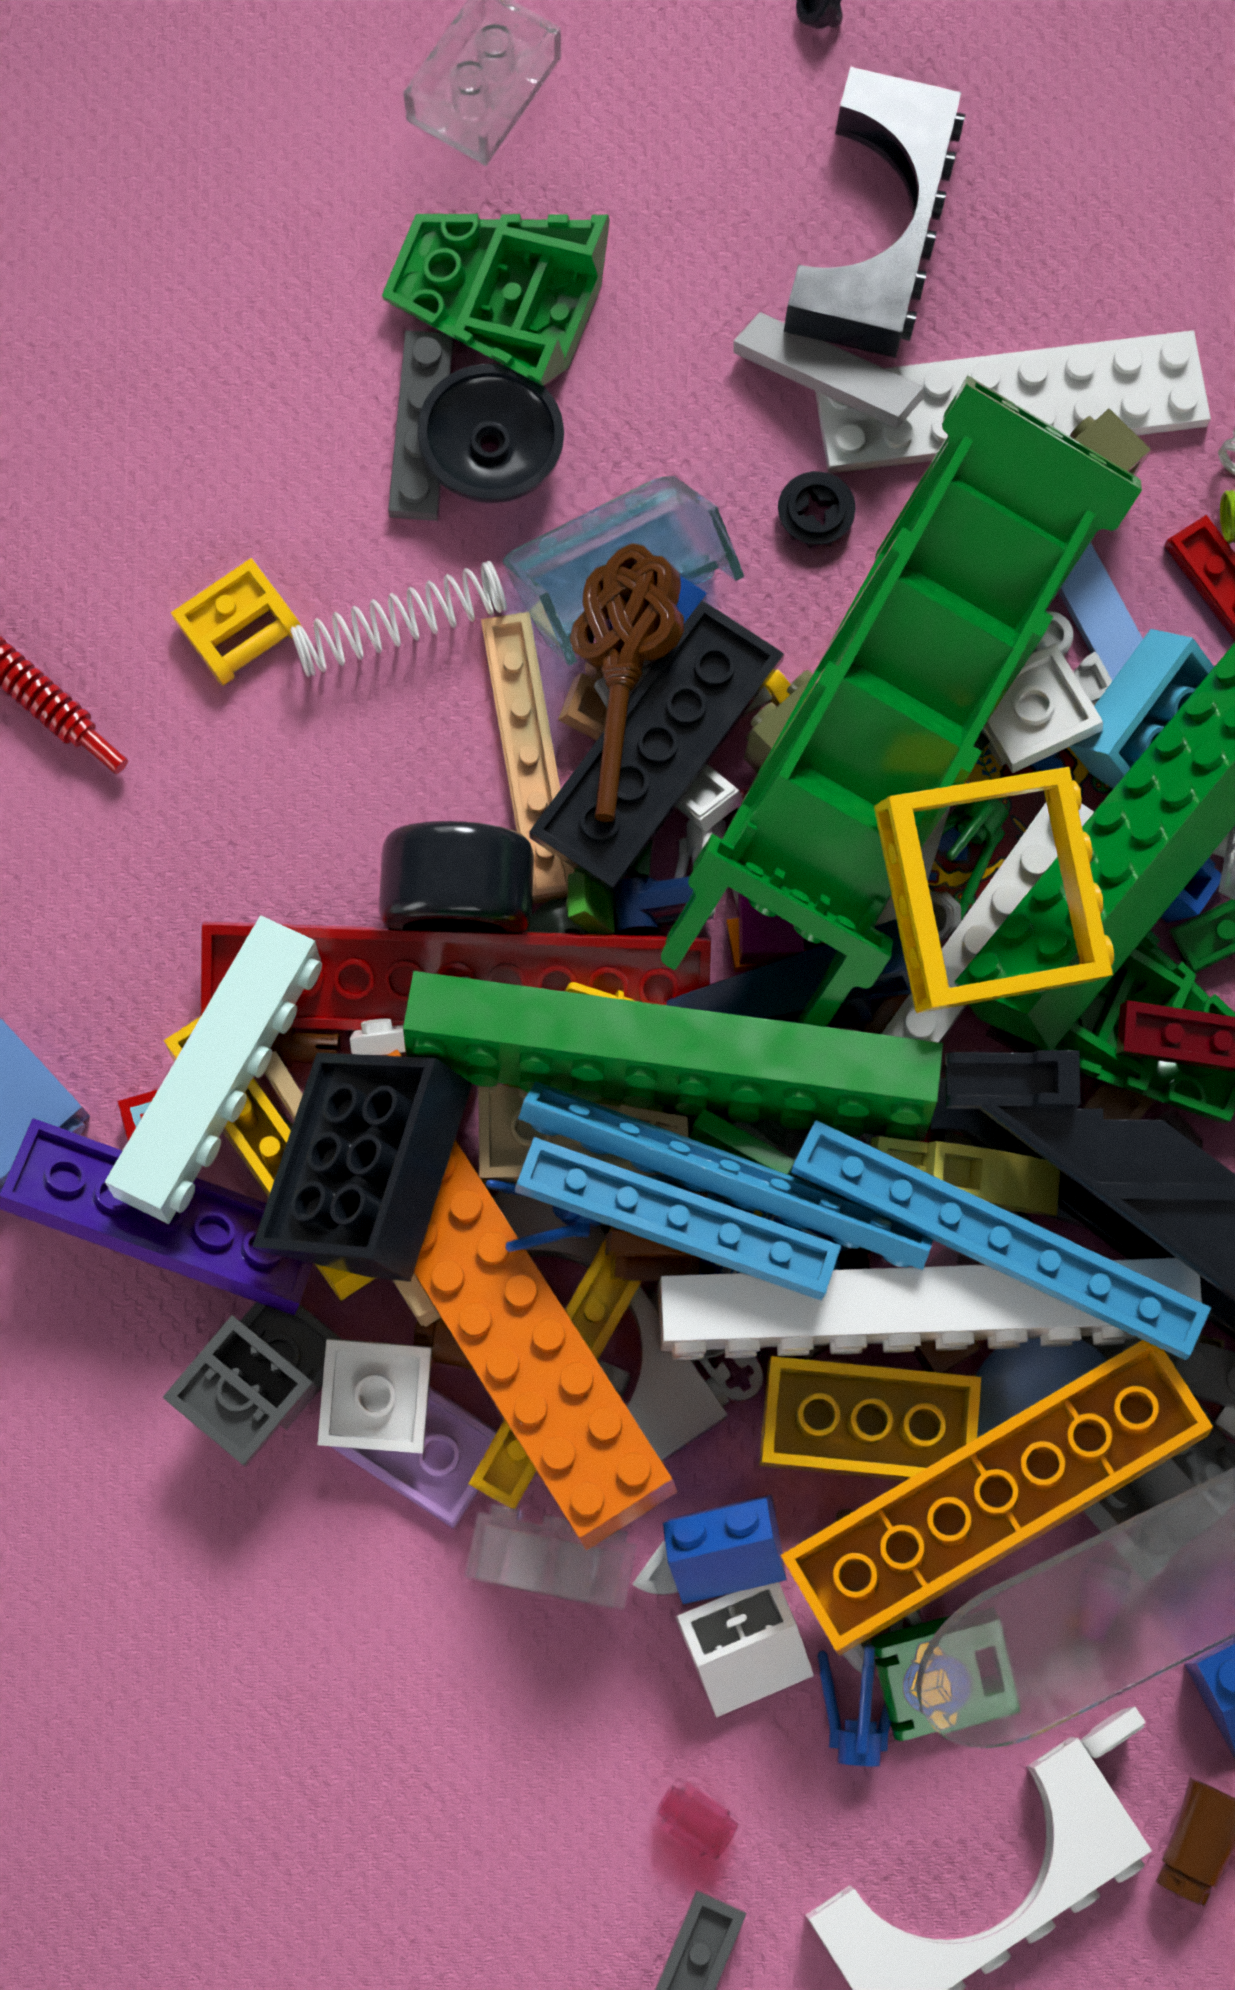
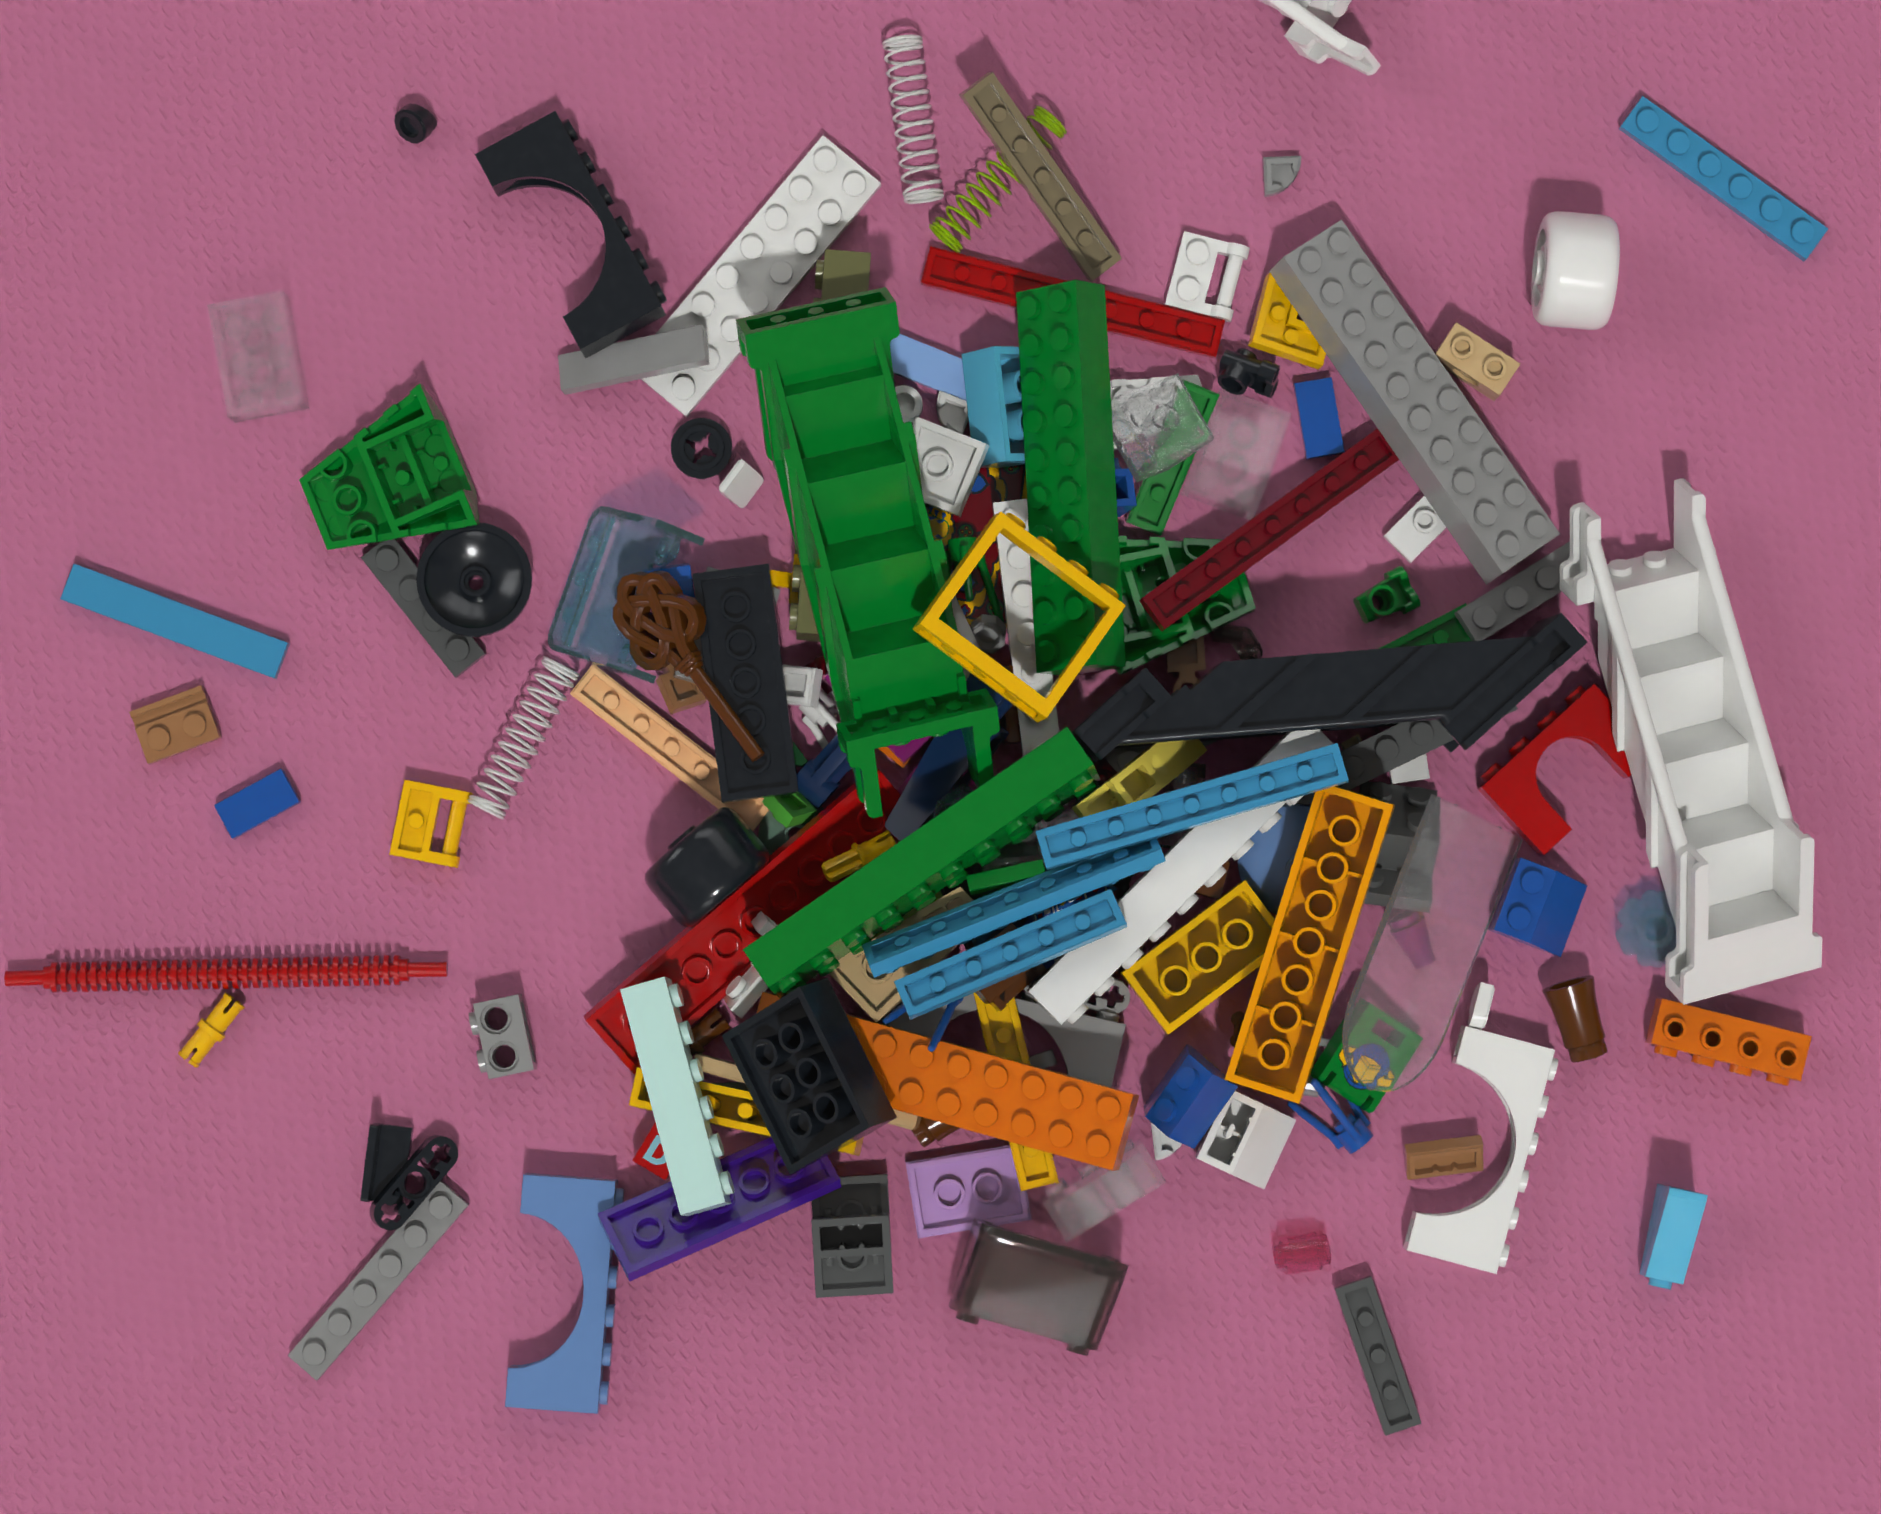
camera: 40 degrees left, 10 degrees up
white plate [317,1338,432,1454] -> none
none -> dark azure tile [60,564,290,679]
none -> medium nougat plate [129,685,222,765]
none -> blue tile [214,769,301,839]
none -> light grey brick [469,994,537,1079]
none -> white slope [719,459,764,508]
none -> clear smoke windscreen [948,1217,1129,1356]
none -> medium nougat plate [1405,1135,1484,1180]

